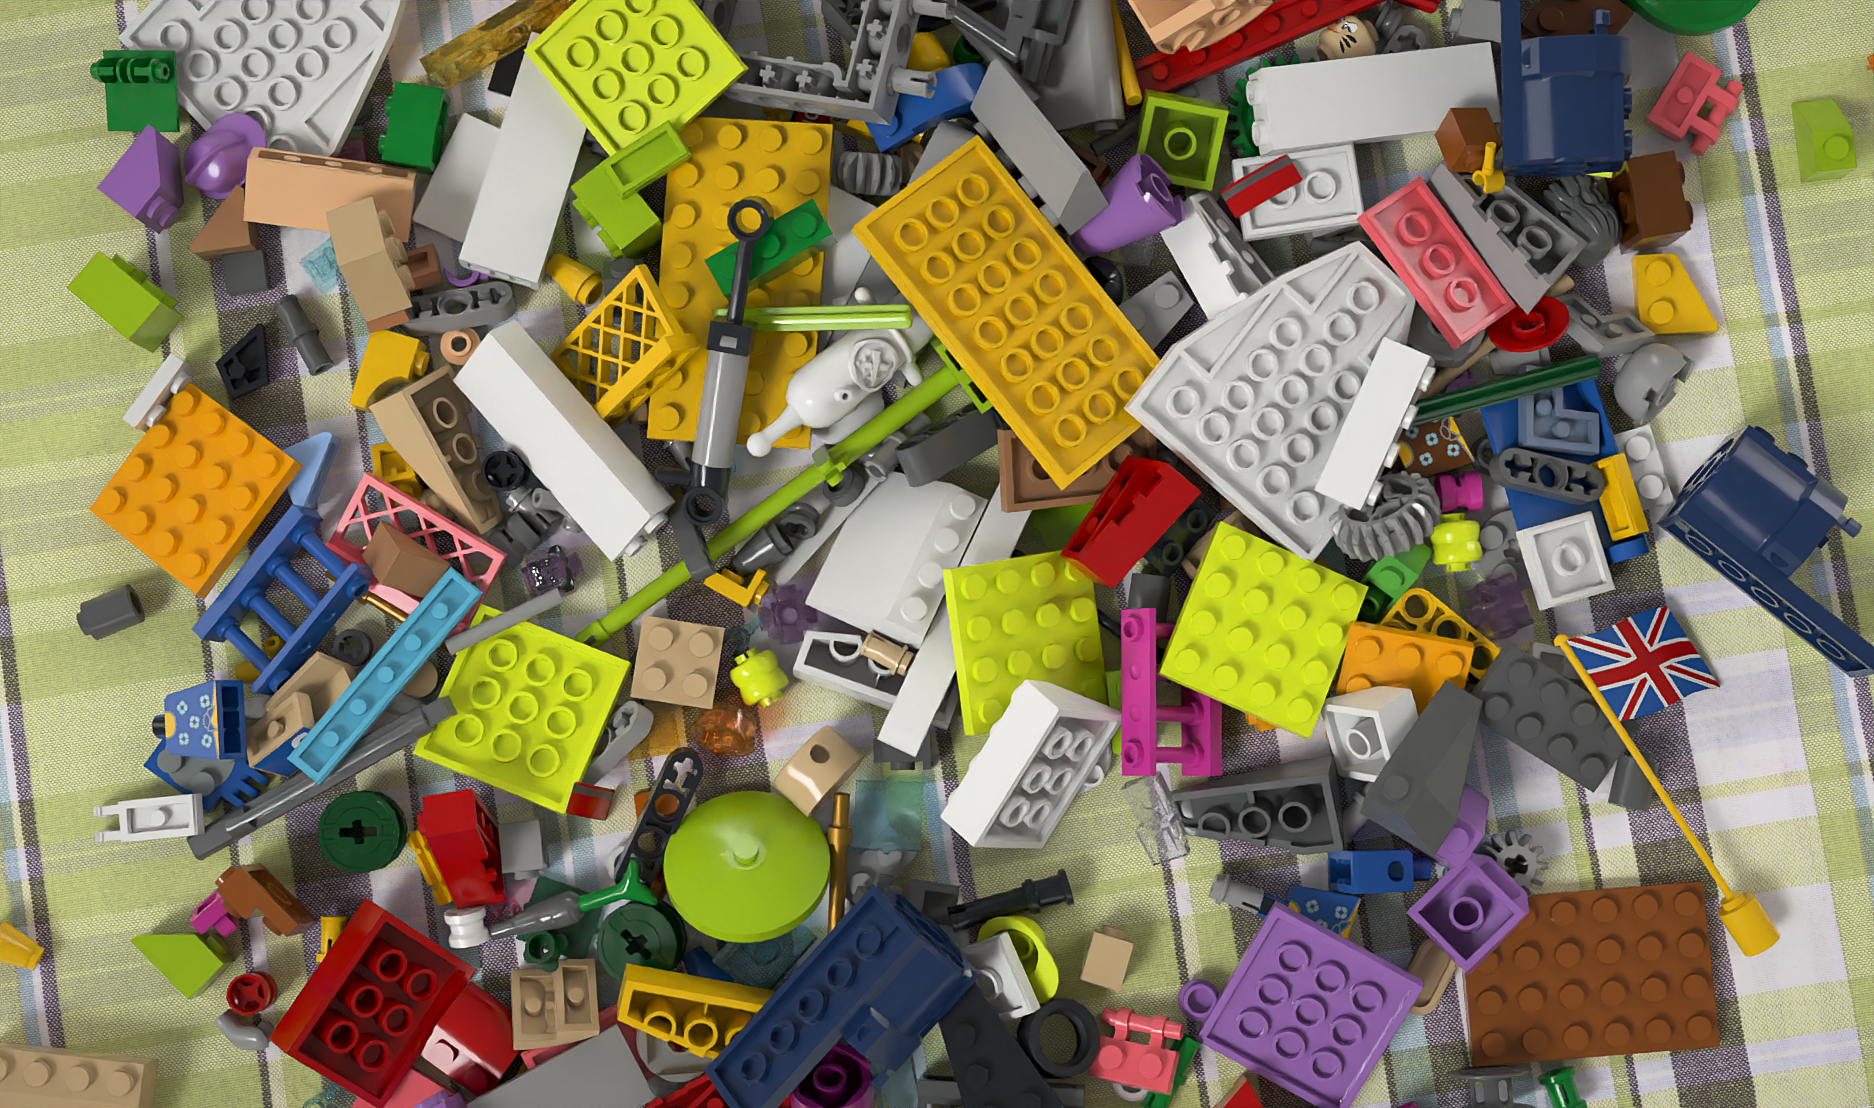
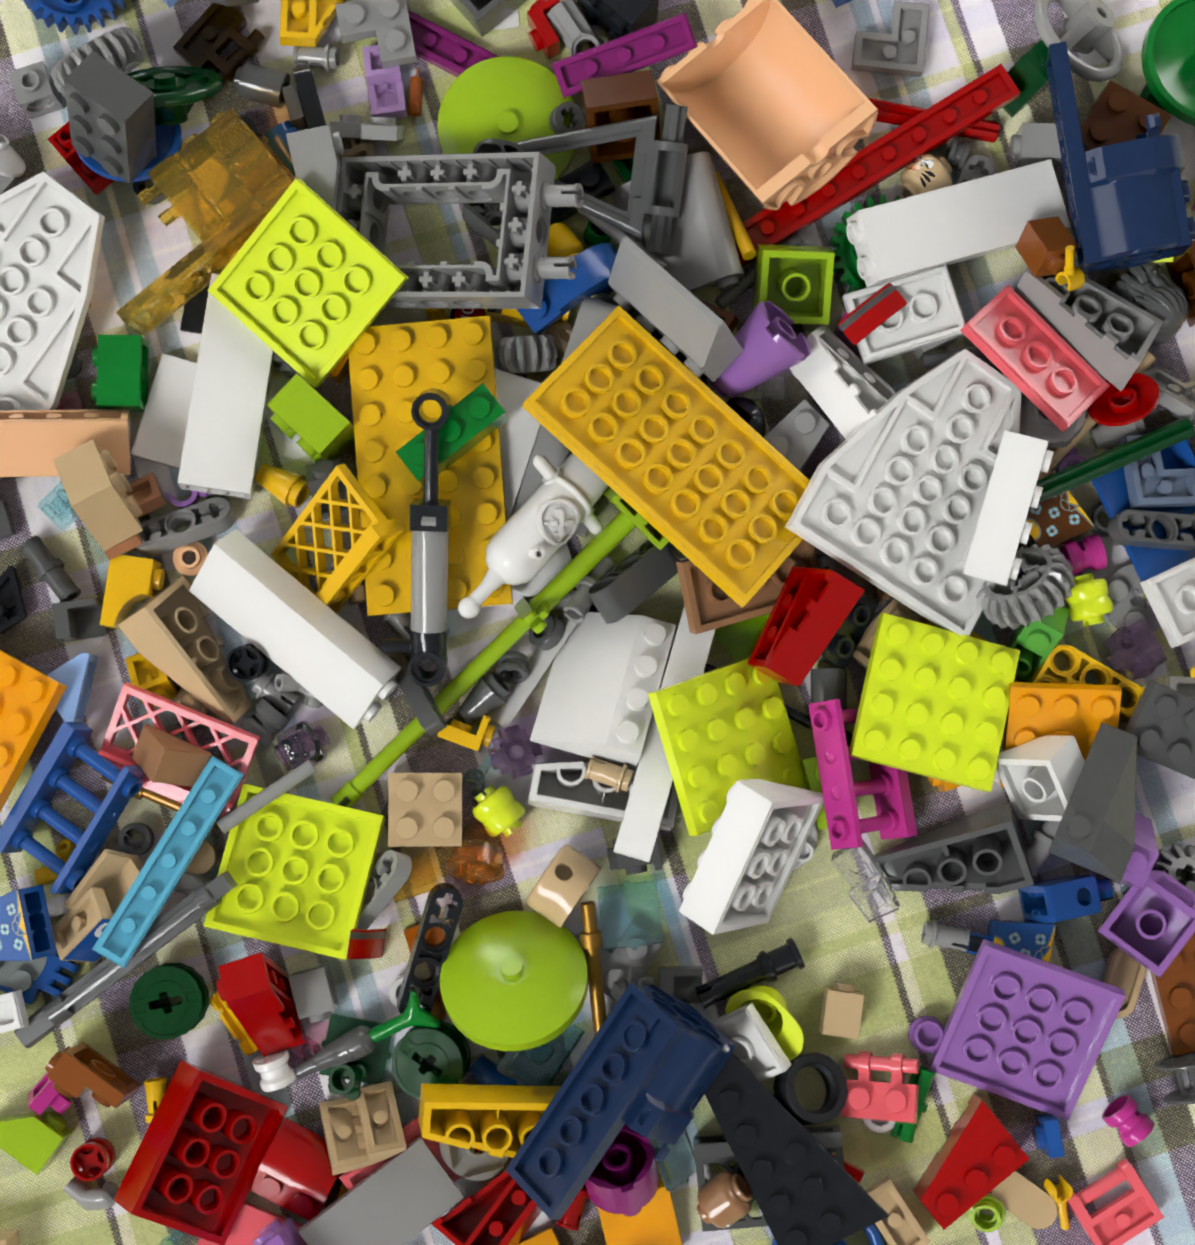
camera: 15 degrees left, 0 degrees up
lime tile [600,120,692,201] -> none
lime axle [712,304,913,332] -> none
none -> dark grey panel [52,598,108,642]

